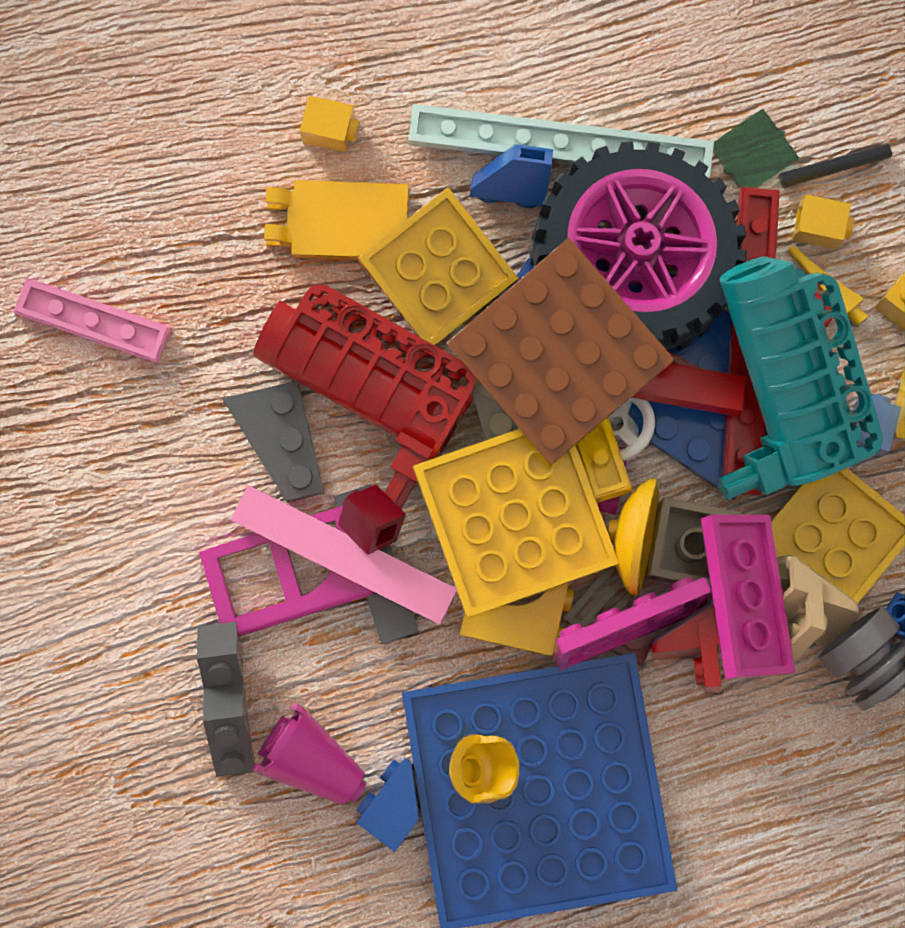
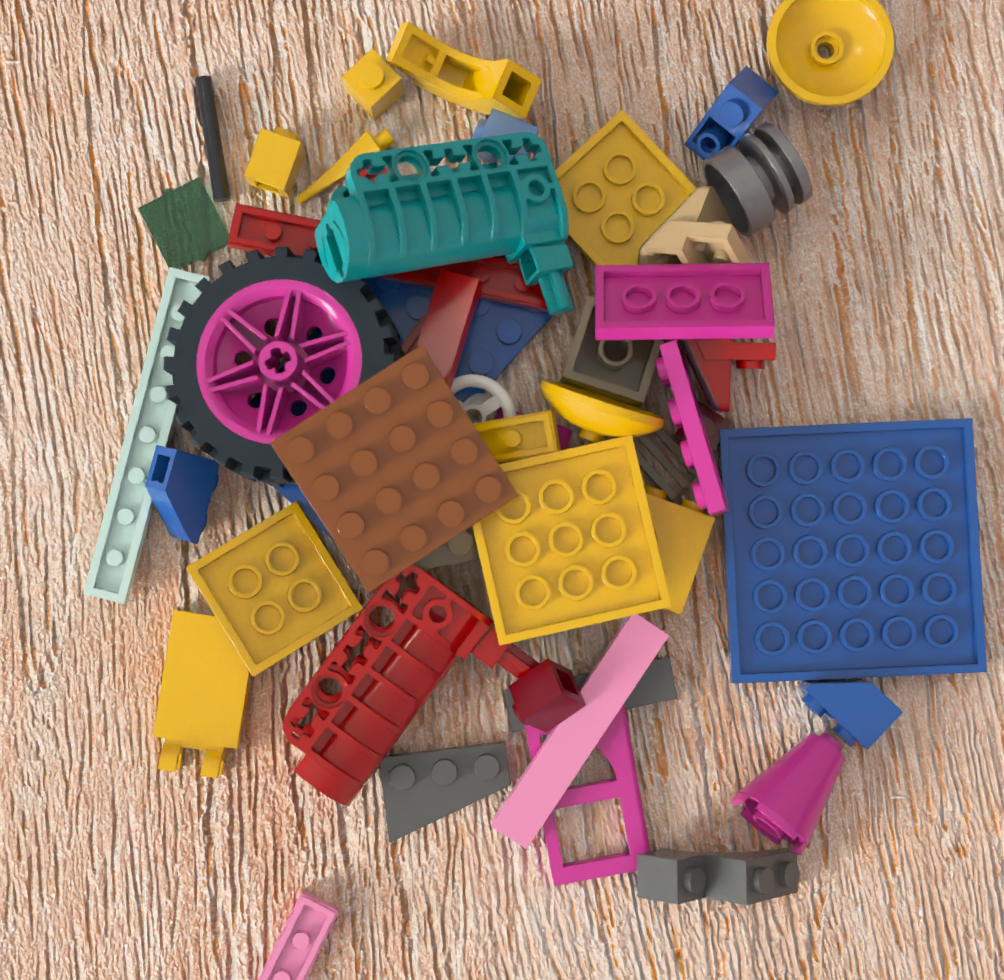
camera: 85 degrees left, 5 degrees up
yellow brick [300,95,360,152] -> none
yellow helmet [449,735,519,804] -> none

